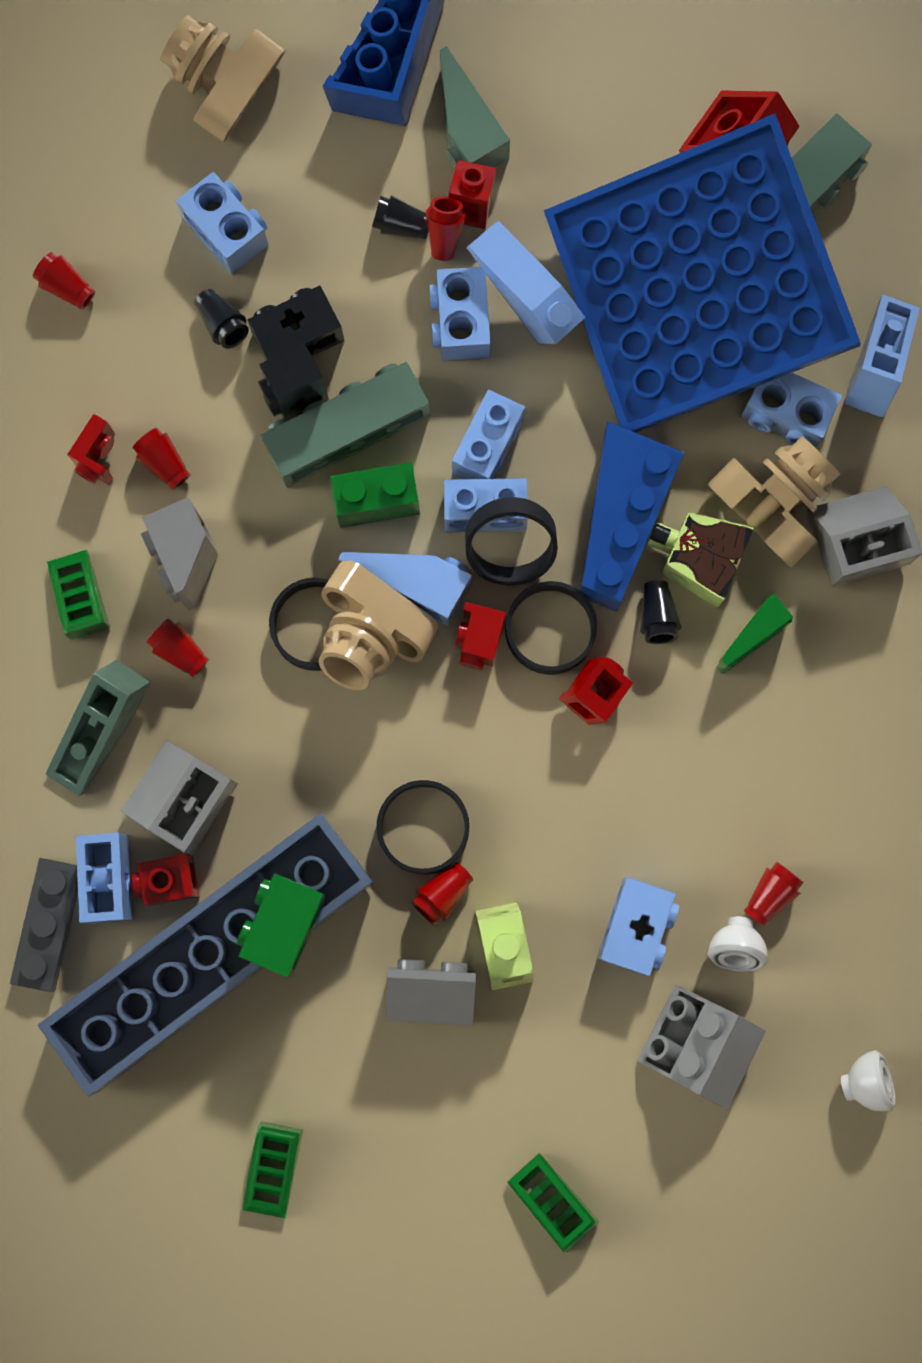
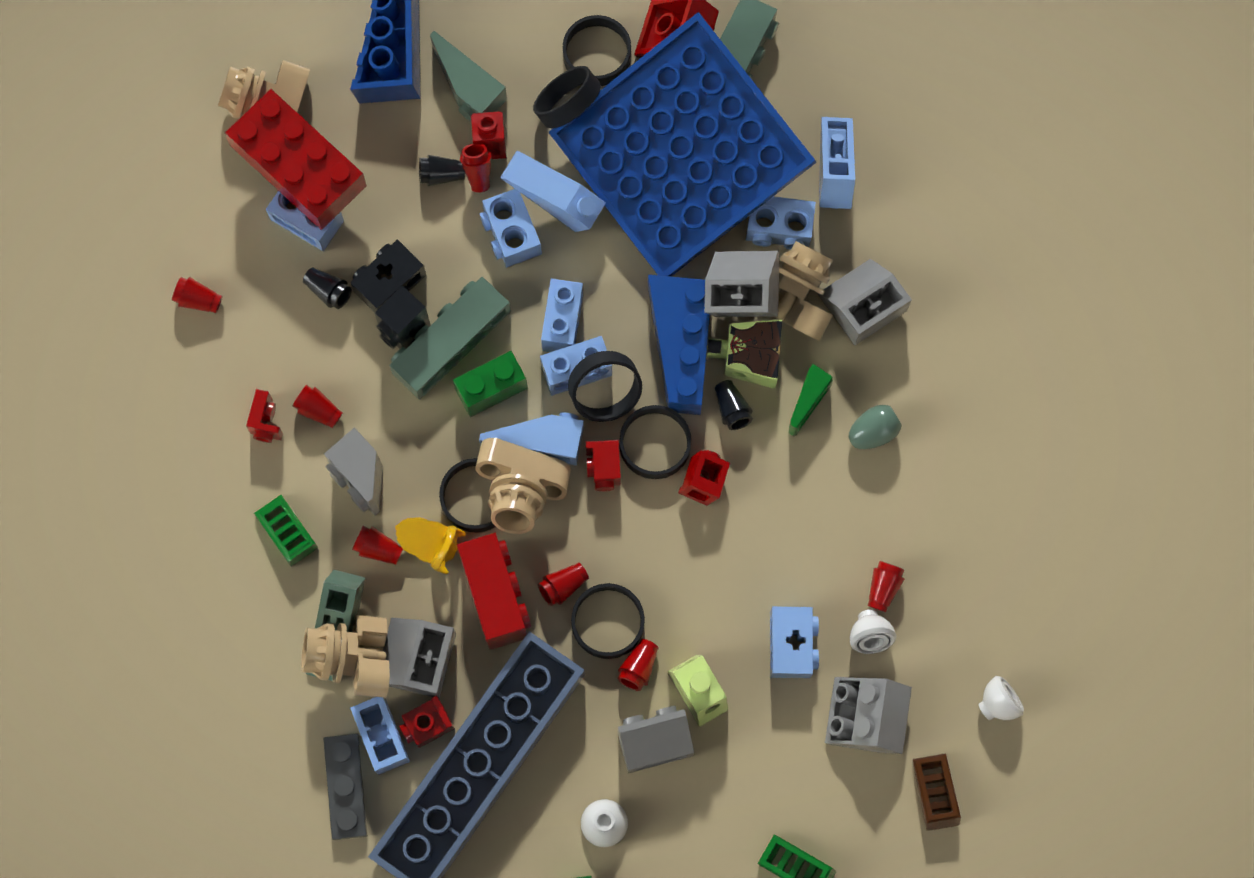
camera: 20 degrees left, 5 degrees down
green brick [236,873,327,978] -> none
none -> red brick [225,89,367,230]
none -> tan beam [301,615,390,698]
none -> yellow piece [395,517,466,574]
none -> red brick [457,532,532,650]
none -> black tyre [533,66,601,128]
none -> red cone [538,562,589,606]
none -> black tyre [563,15,631,86]
none -> white brick [581,799,628,847]
none -> light grey slope [704,251,779,317]
none -> sand green animal [848,405,902,449]
none -> reddish brown slope [913,753,961,831]

